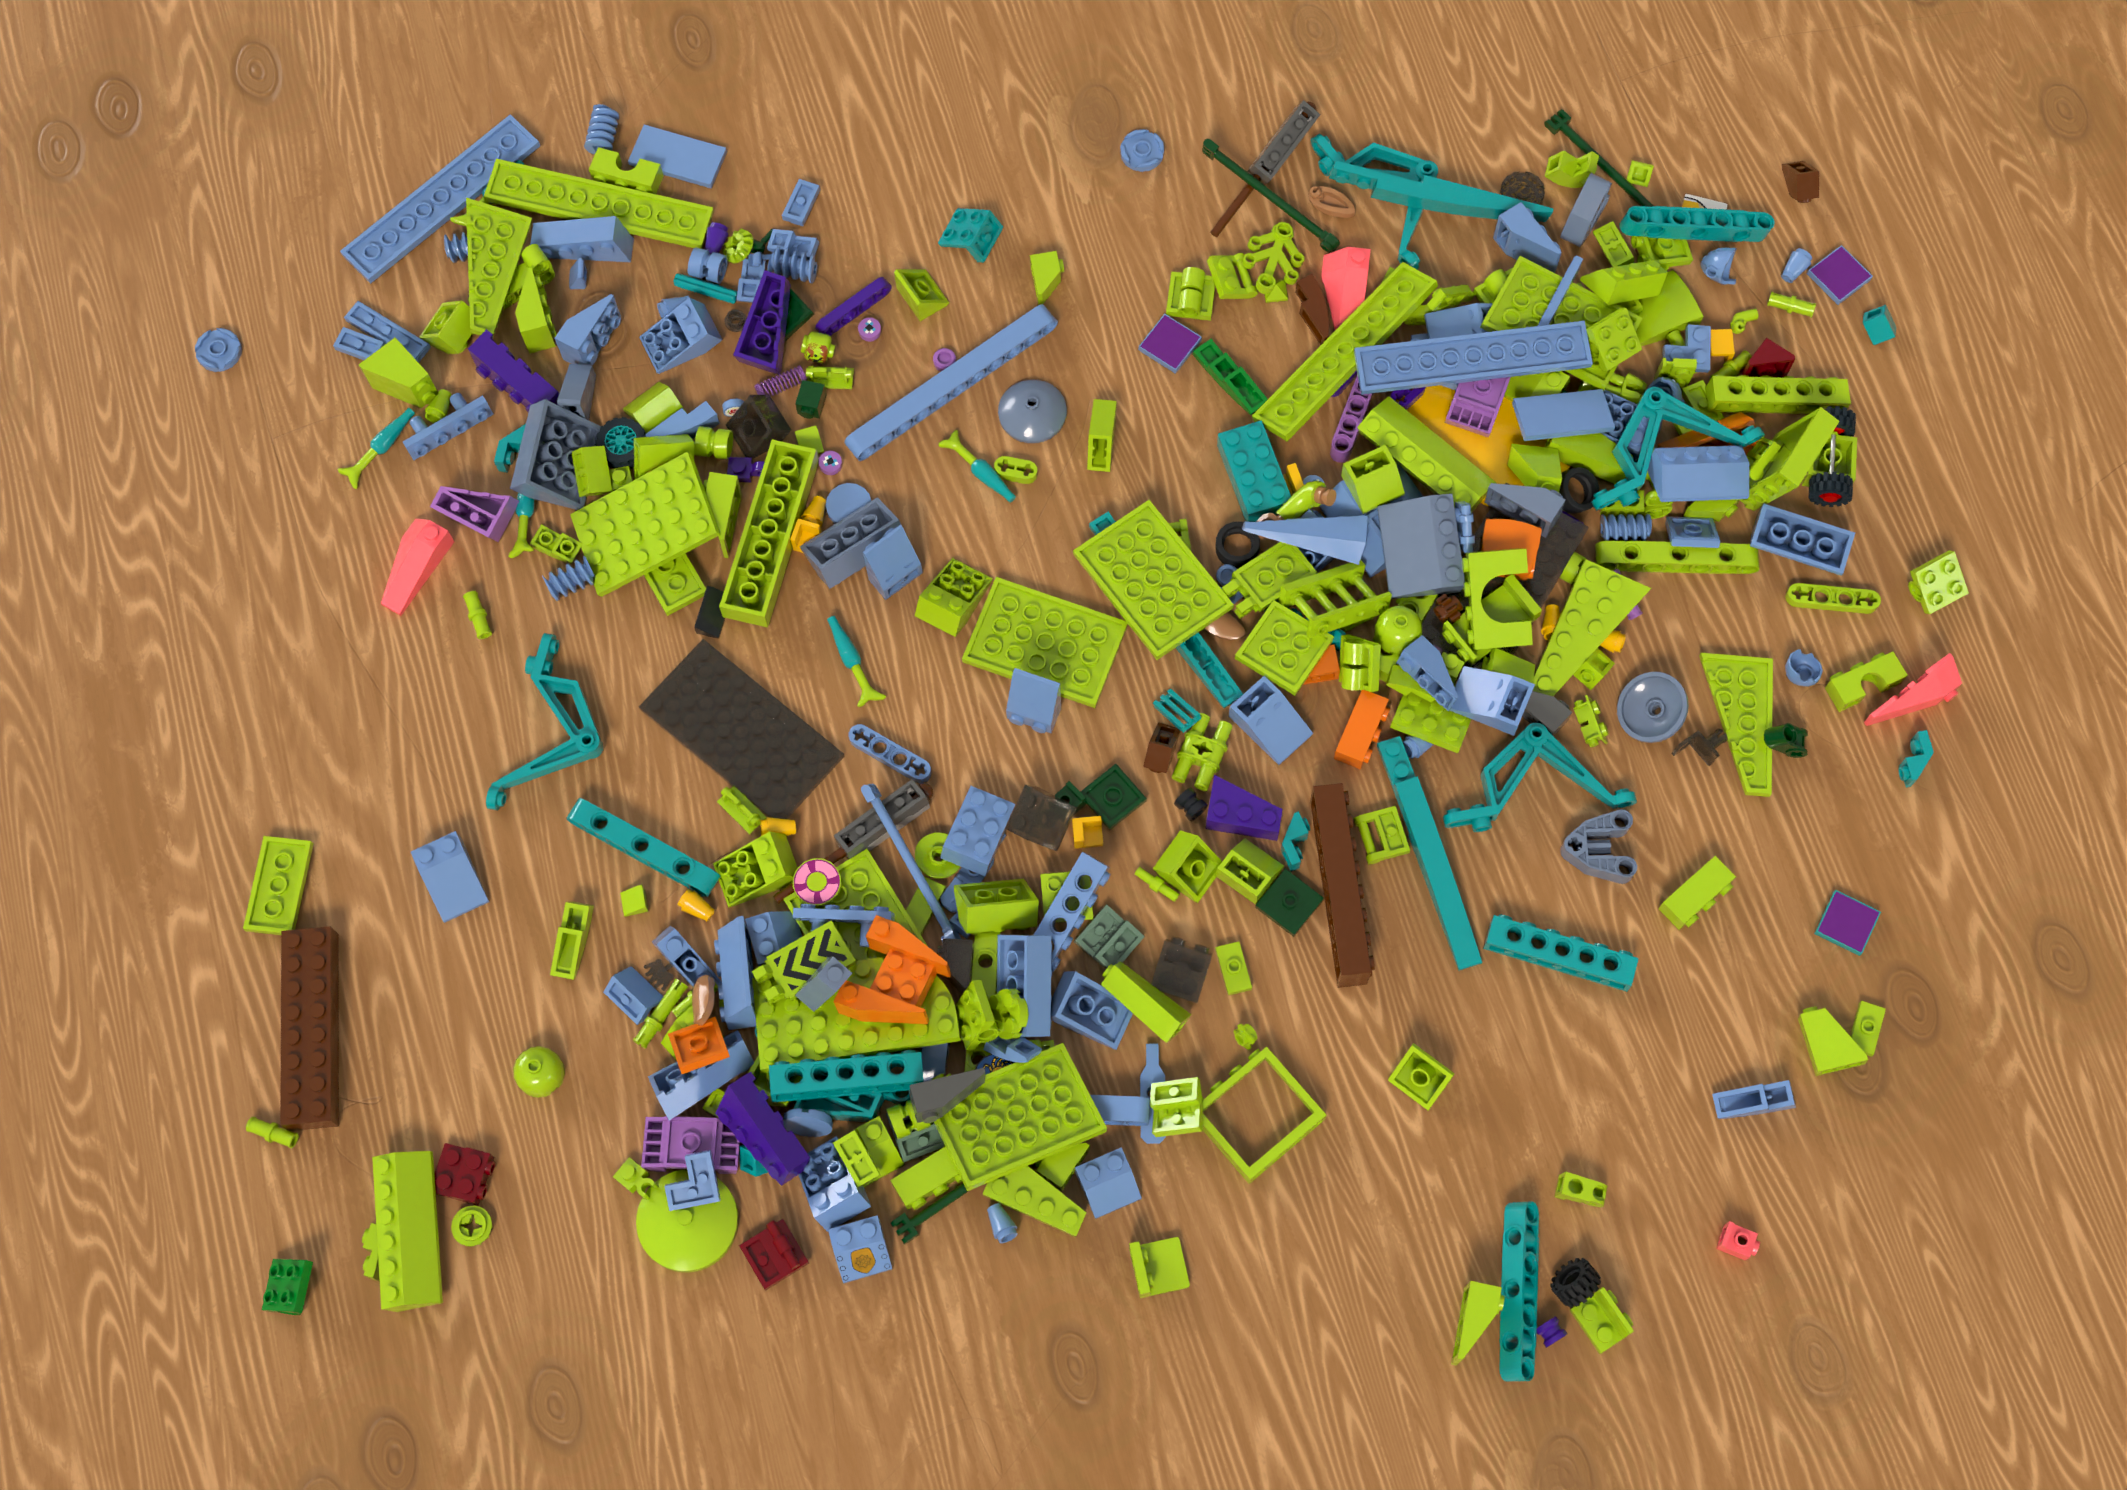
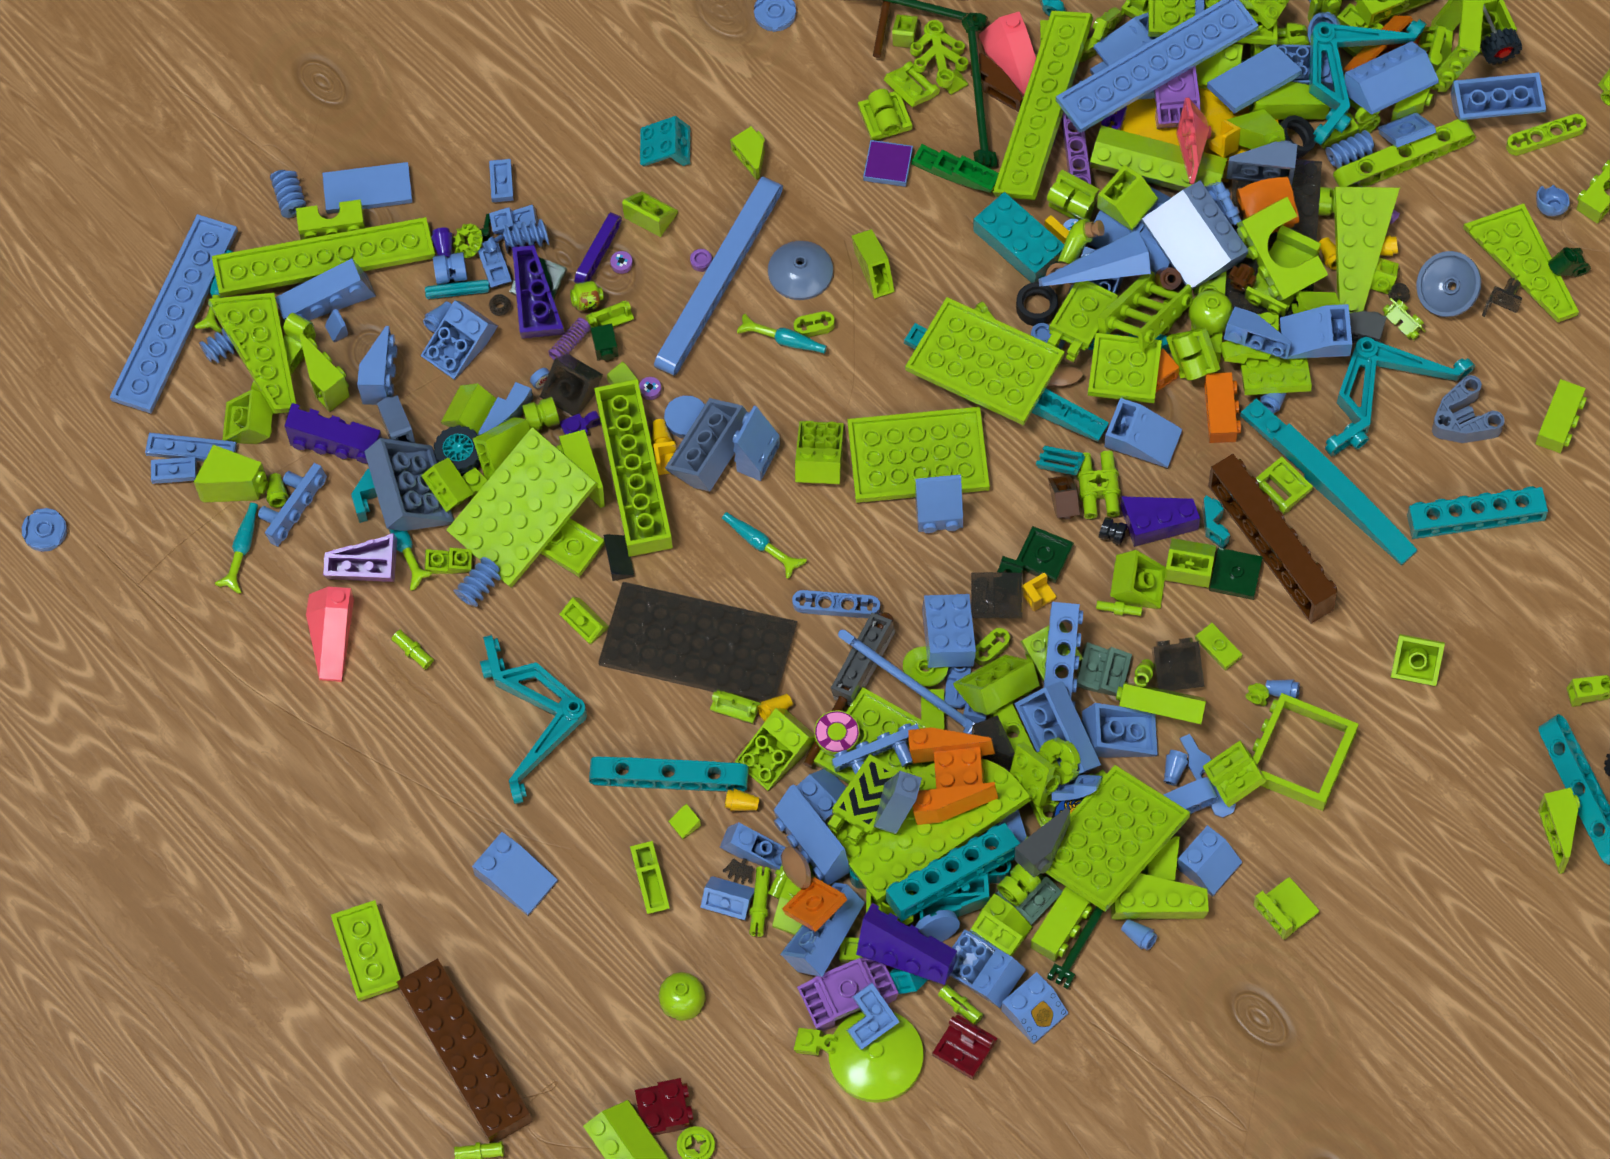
camera: 25 degrees left, 5 degrees down
none -> lime slope [559,597,609,644]
none -> lime slope [892,14,918,48]
none -> lime pin [938,984,984,1025]
none -> dark green hinge [962,13,997,168]
none -> lime beam [974,628,1010,666]
none -> lime plate [1047,170,1100,220]
none -> lime pin [1134,659,1154,687]
none -> reddish brown brick [1155,267,1181,290]
none -> medium blue cone [1163,750,1188,786]
none -> coral wedge [1176,98,1211,184]
none -> yellow panel [1208,119,1241,158]
none -> medium blue cone [1266,679,1300,699]
none -> clear smoke plate [1388,283,1410,302]

